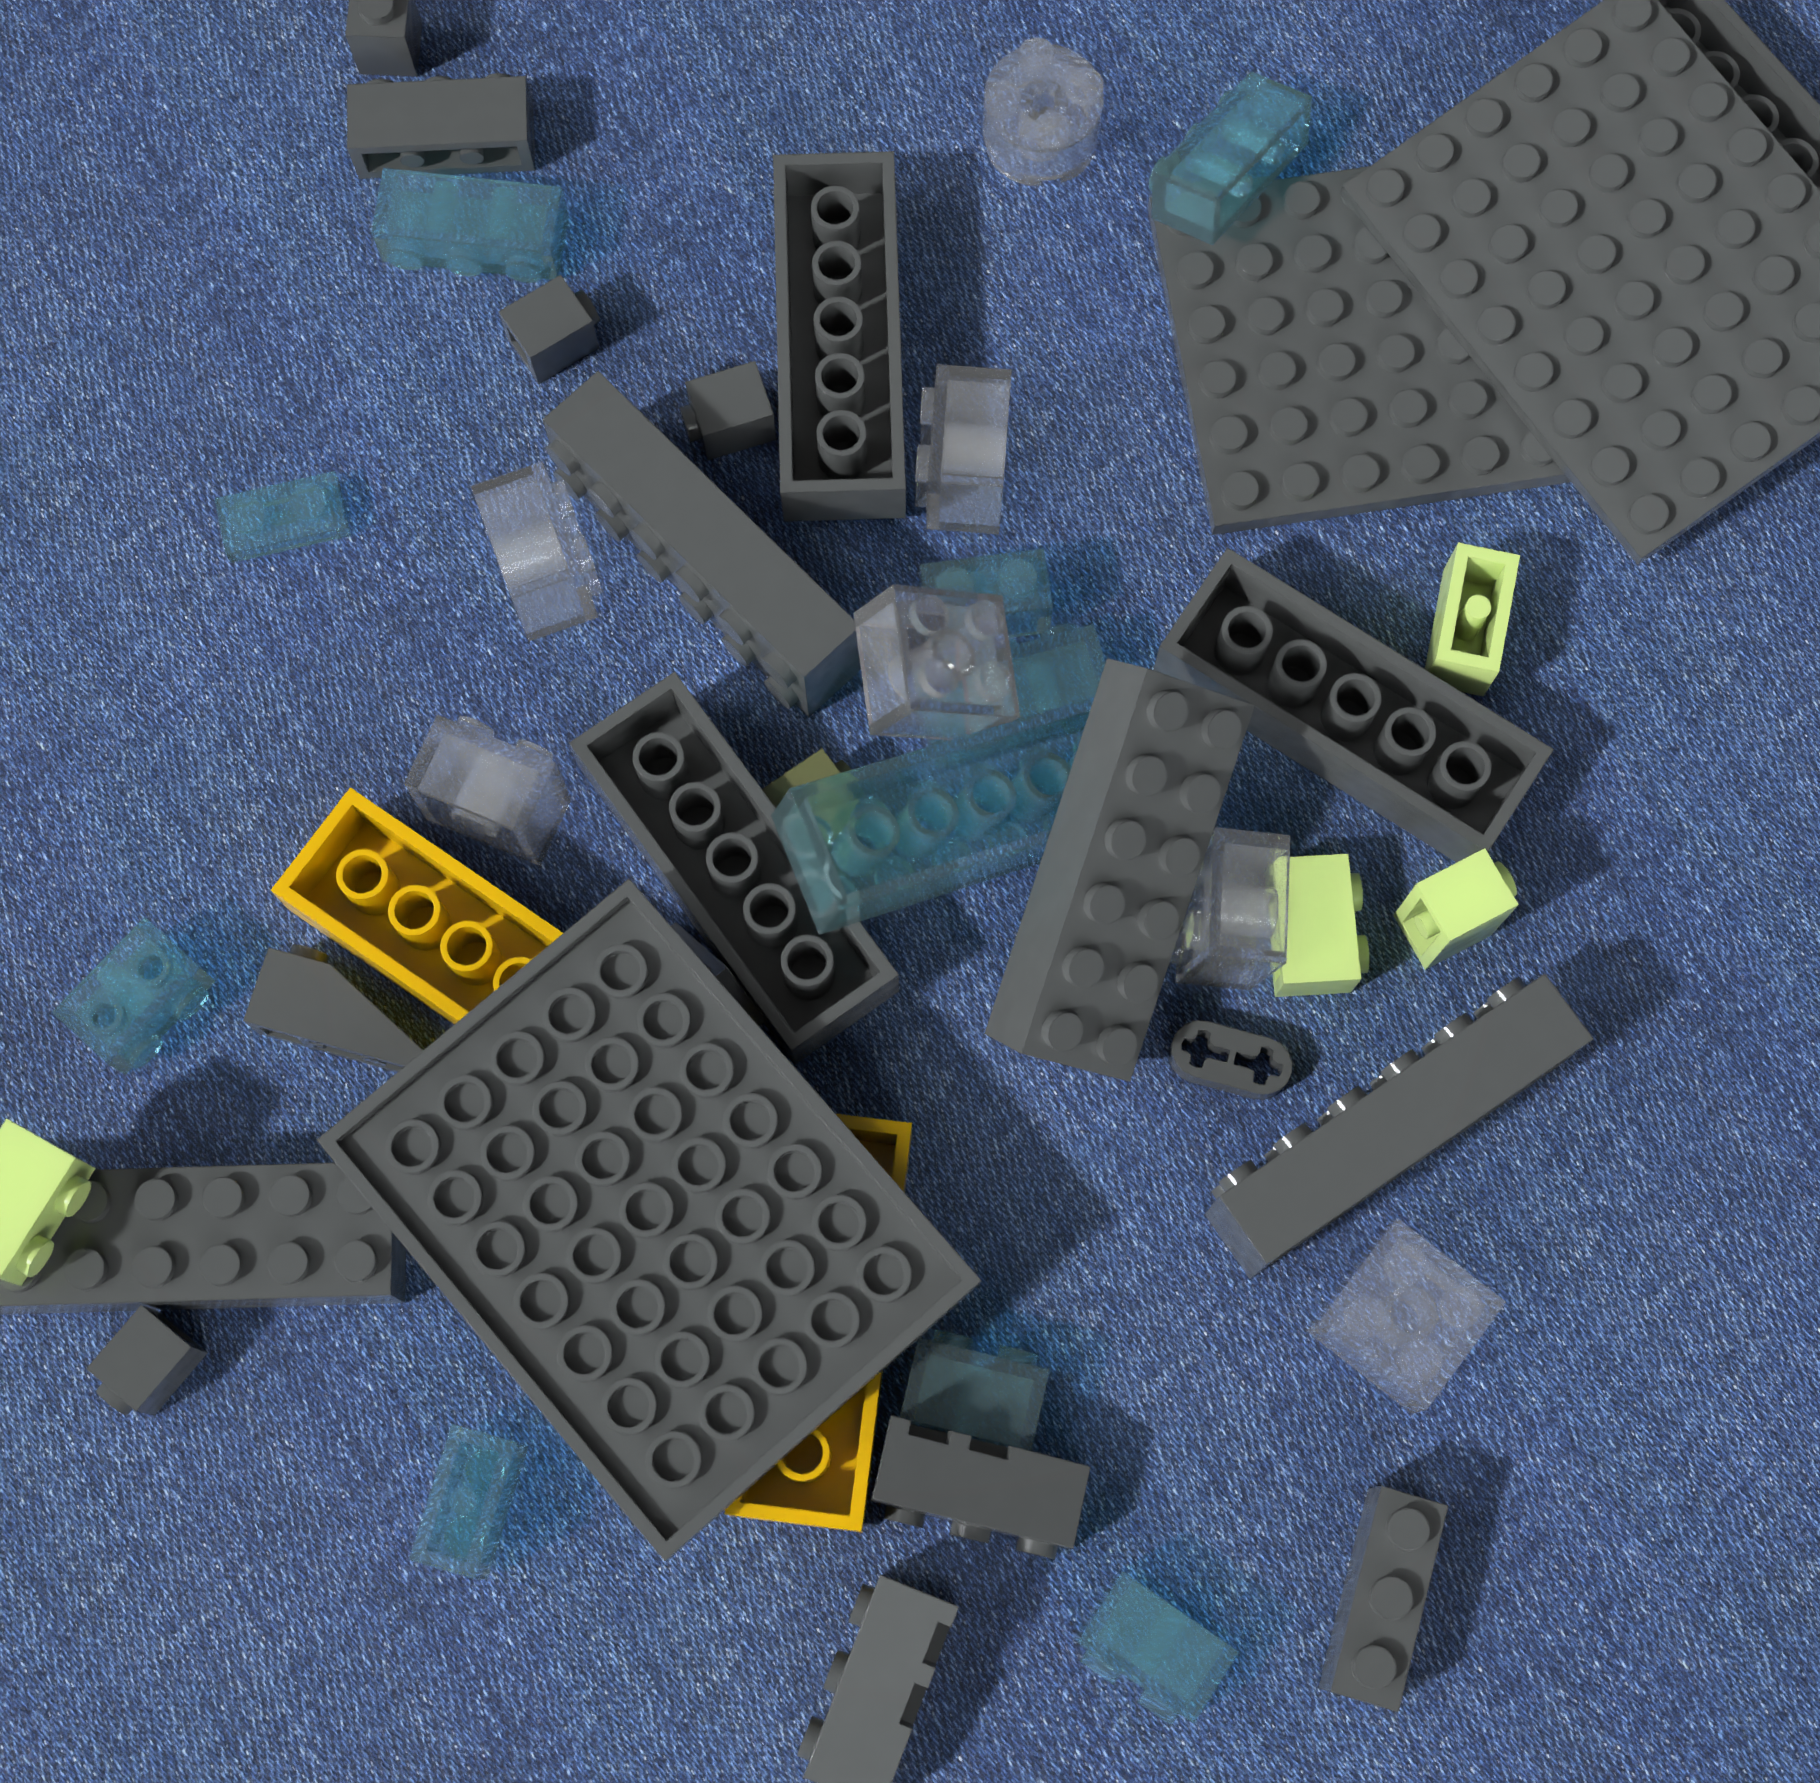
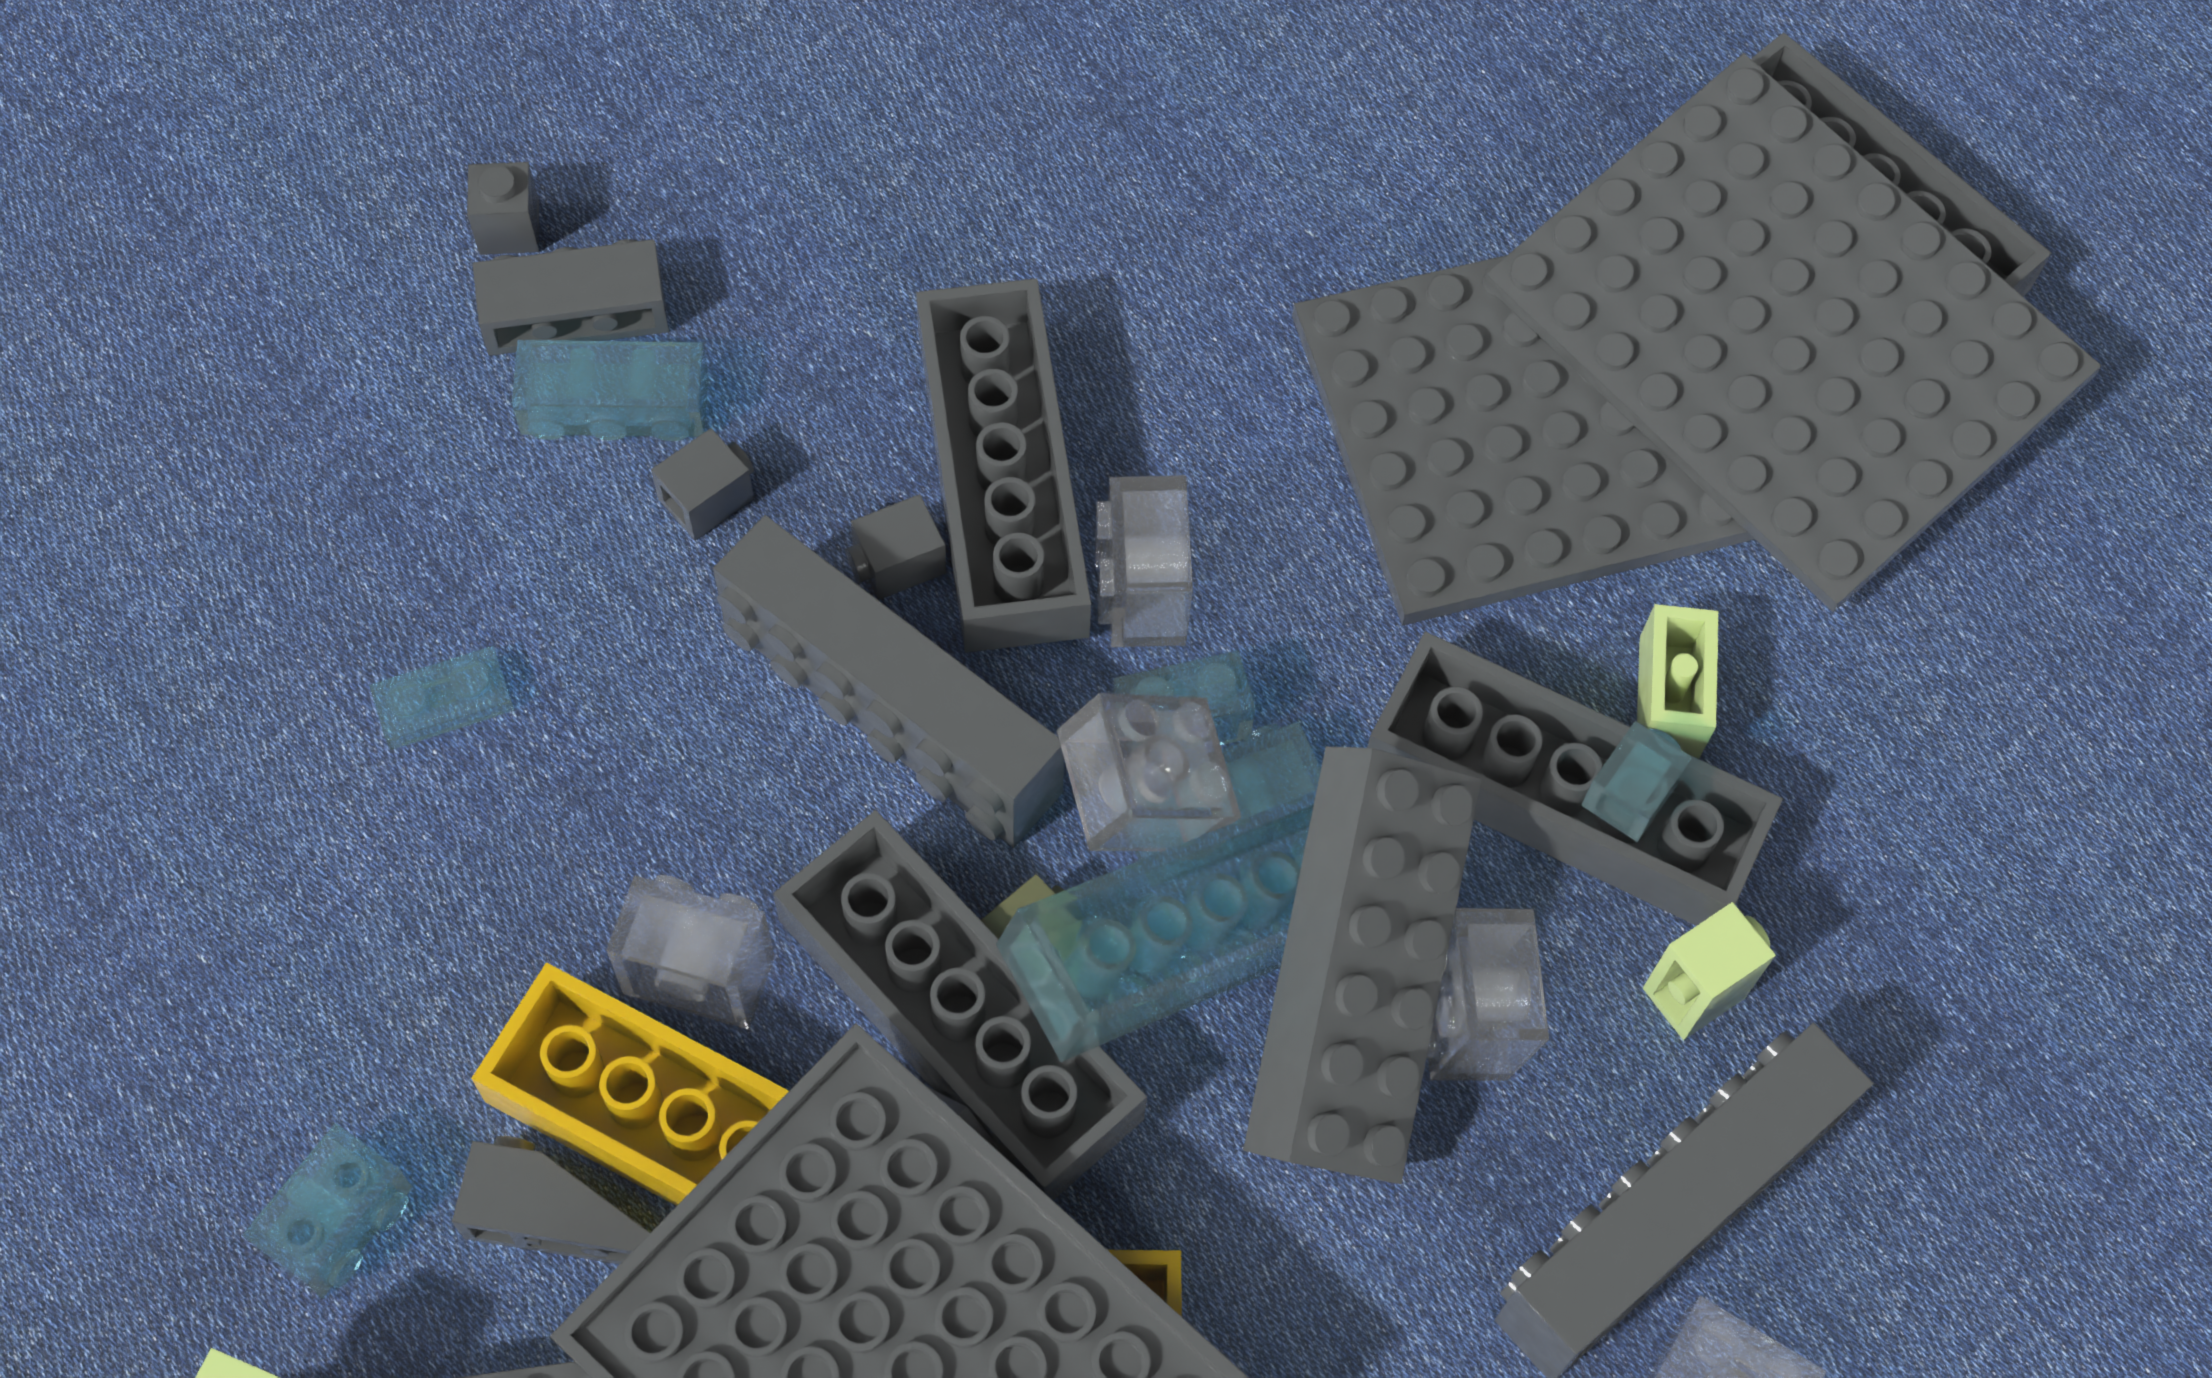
camera: 10 degrees left, 10 degrees down
clear brick [471,461,603,642] -> none
clear brick [982,37,1104,186] -> none
clear light blue brick [1149,71,1312,245] -> none
dark grey beam [1169,1020,1292,1100] -> none
yellowish green brick [1263,854,1369,997] -> none
none -> clear light blue brick [1581,721,1692,842]

